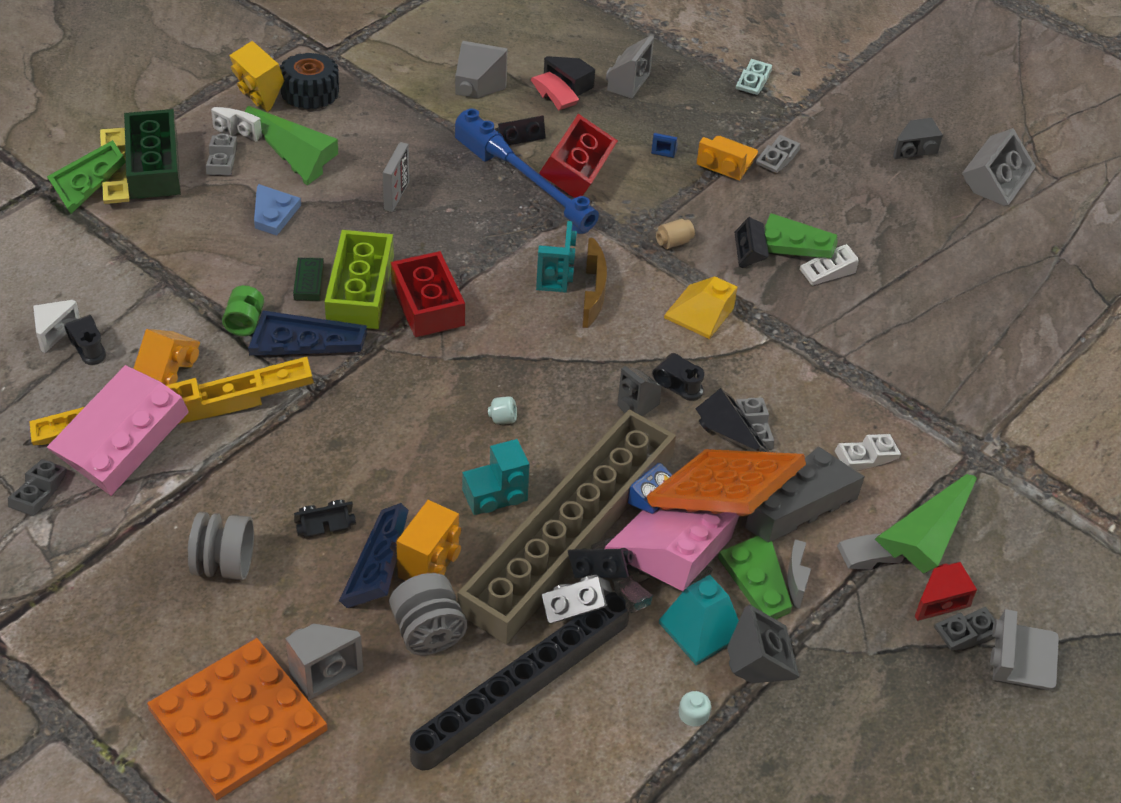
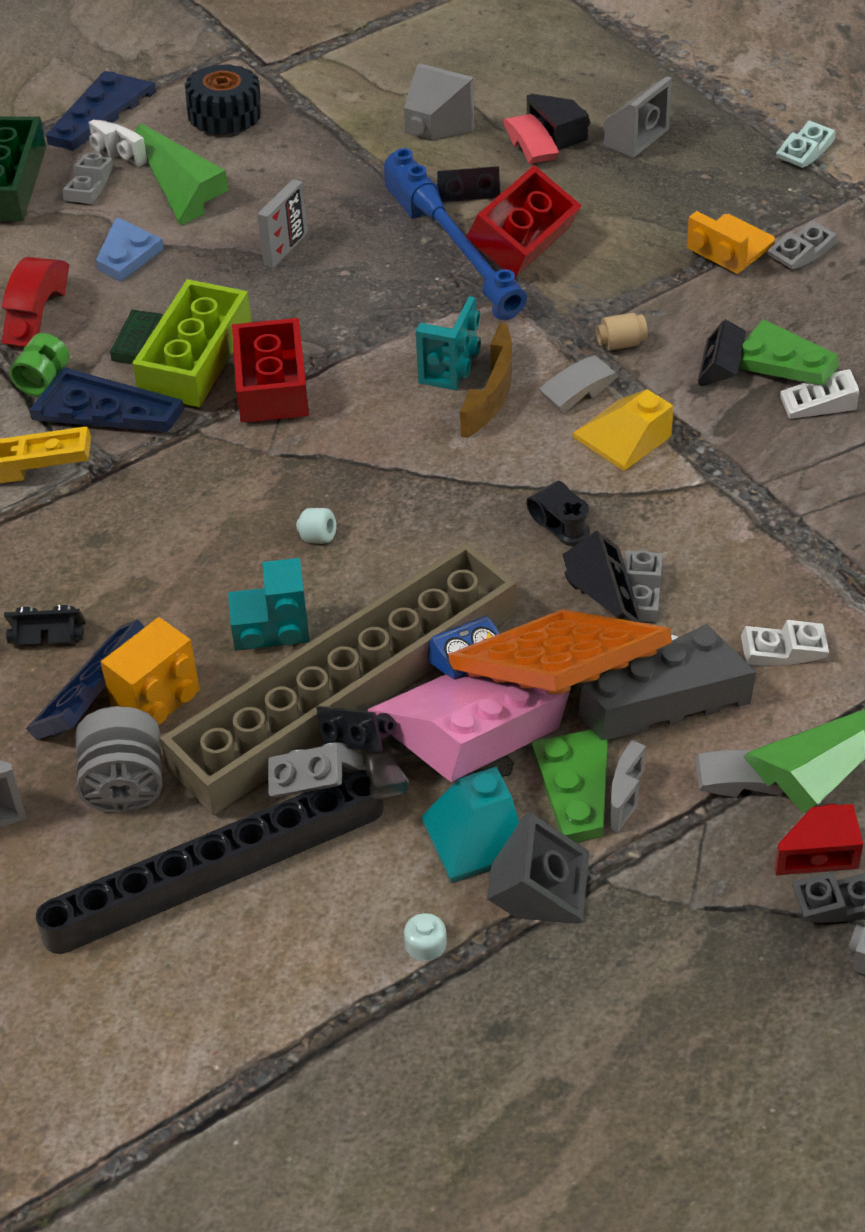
camera: 20 degrees right, 0 degrees up
yellow slope [229,41,284,112] -> none
dark grey slope [617,366,662,417] -> none
blue slope [651,133,678,158] -> none
none -> red arch [1,256,70,348]
none -> dark blue wing [45,71,156,151]
none -> light grey slope [539,355,618,415]

